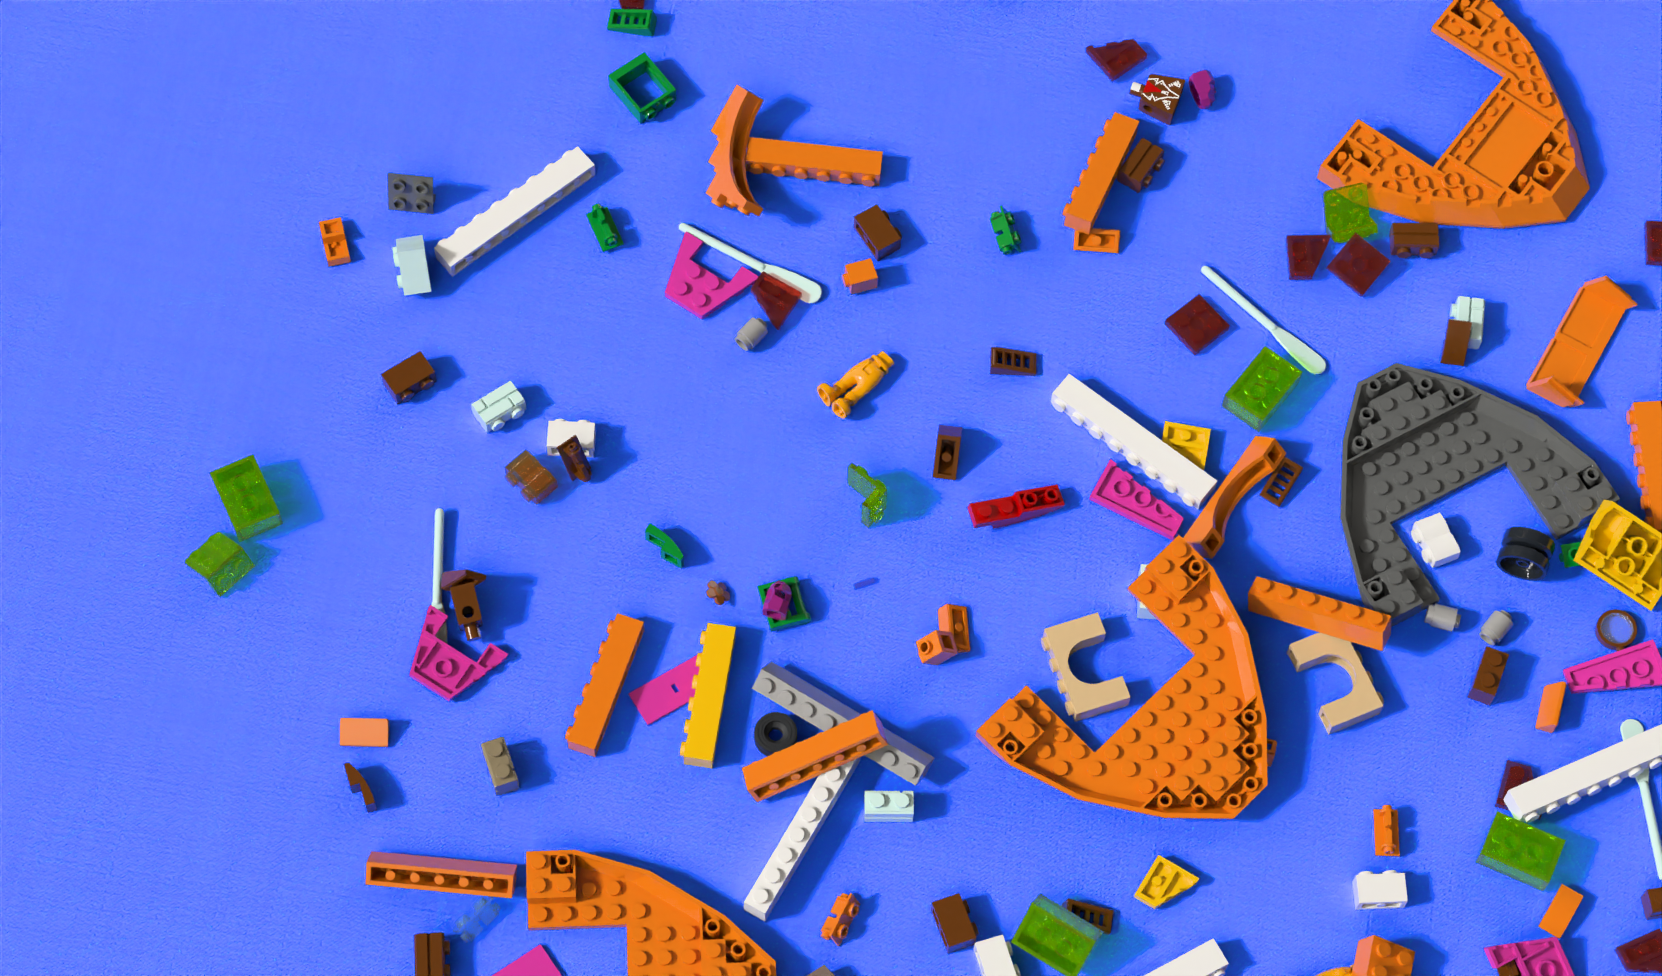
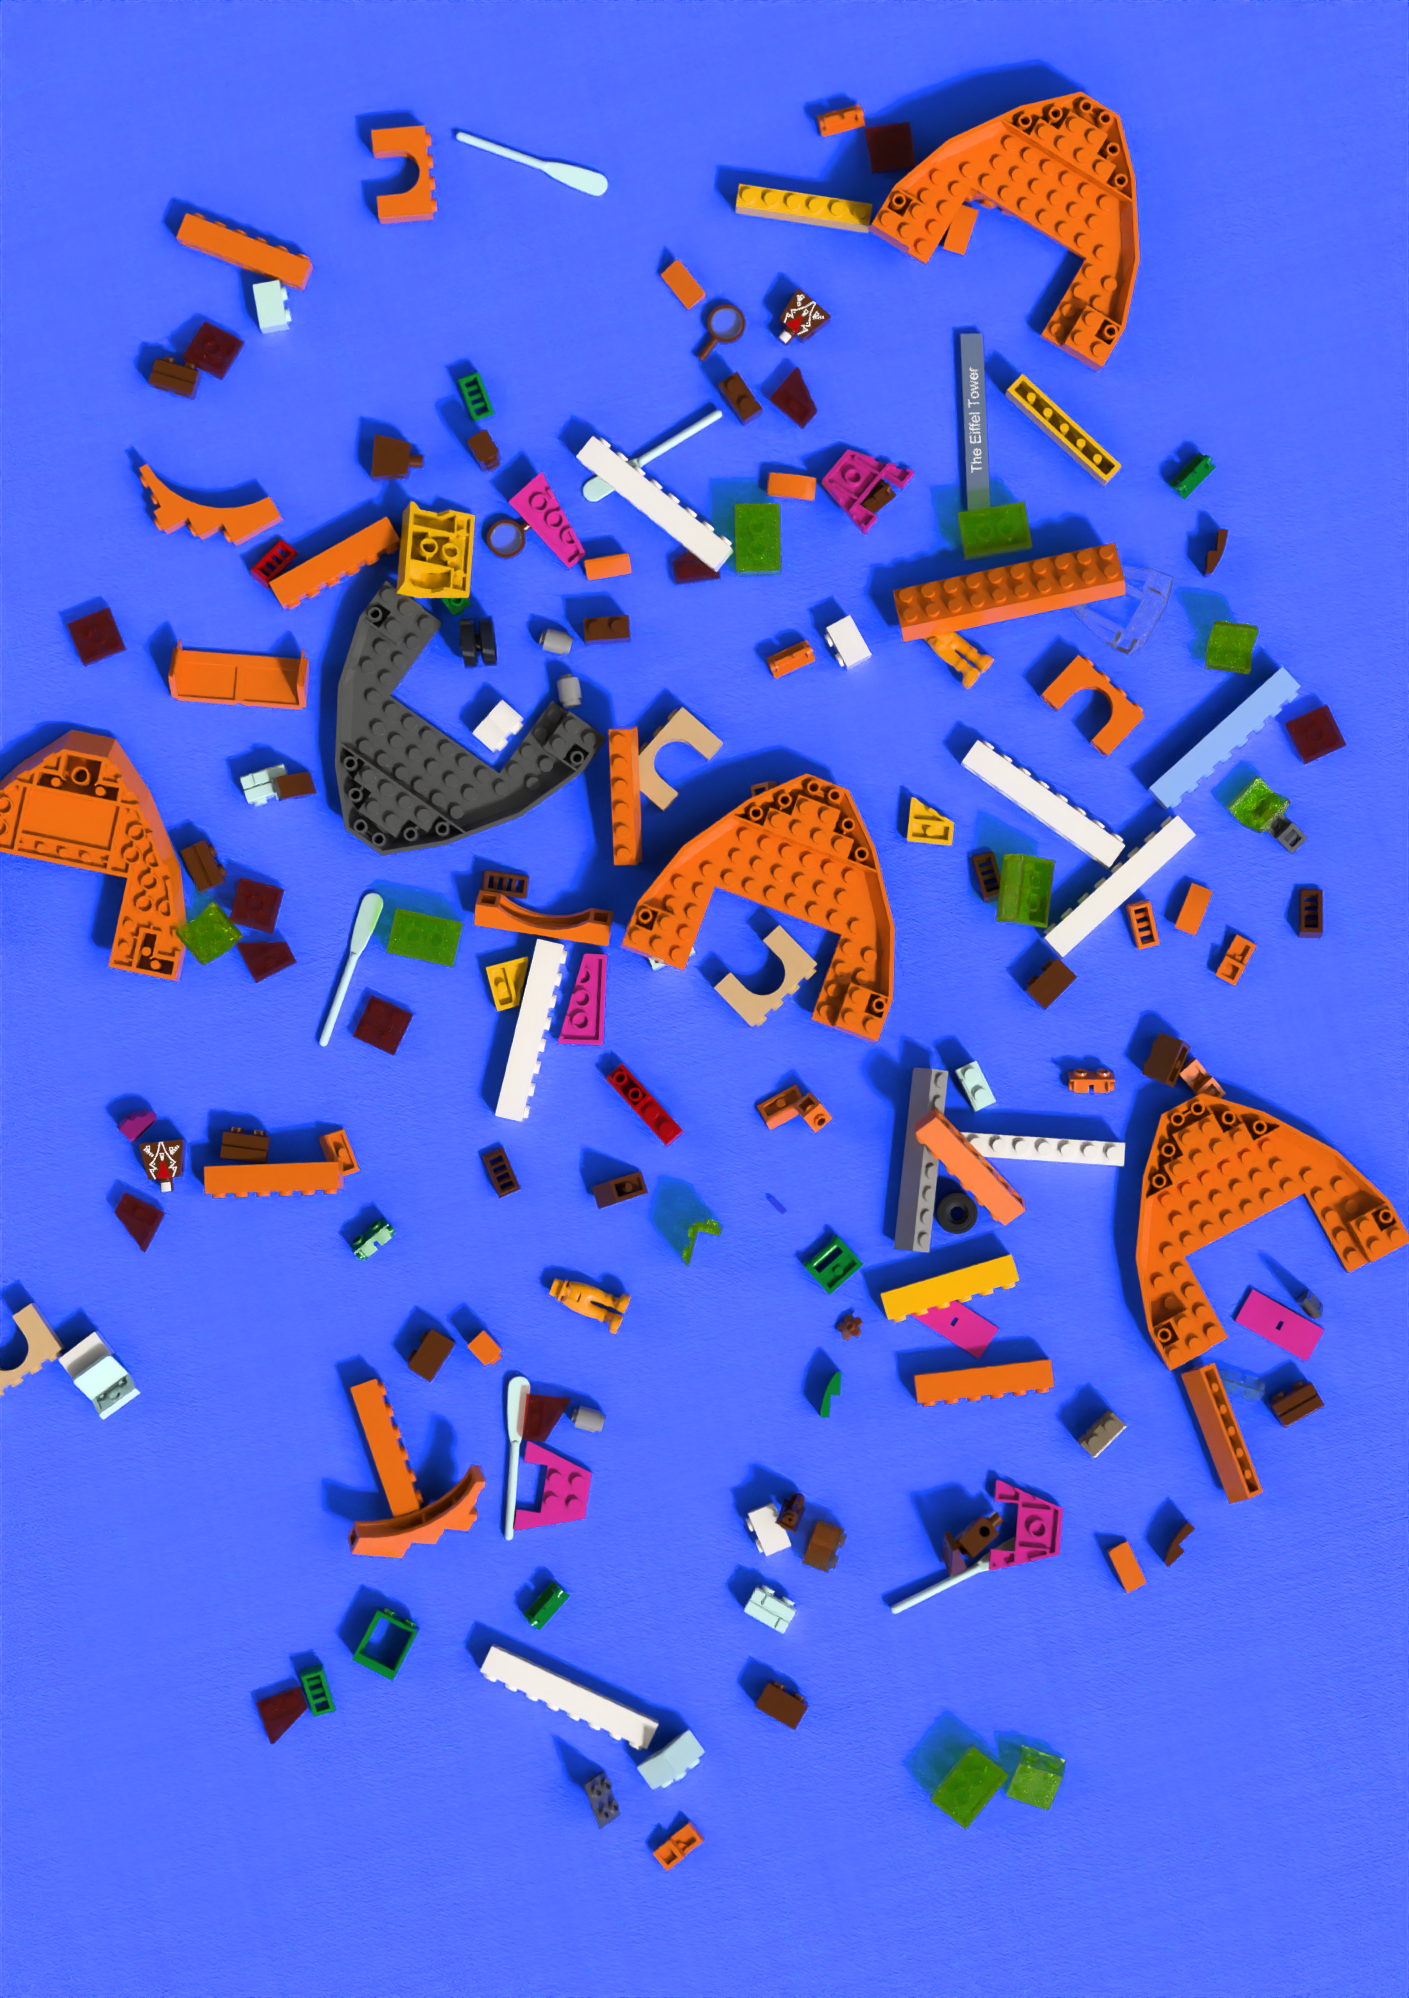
camera: 105 degrees left, 20 degrees up
magenta rock [762,581,792,620] -> none

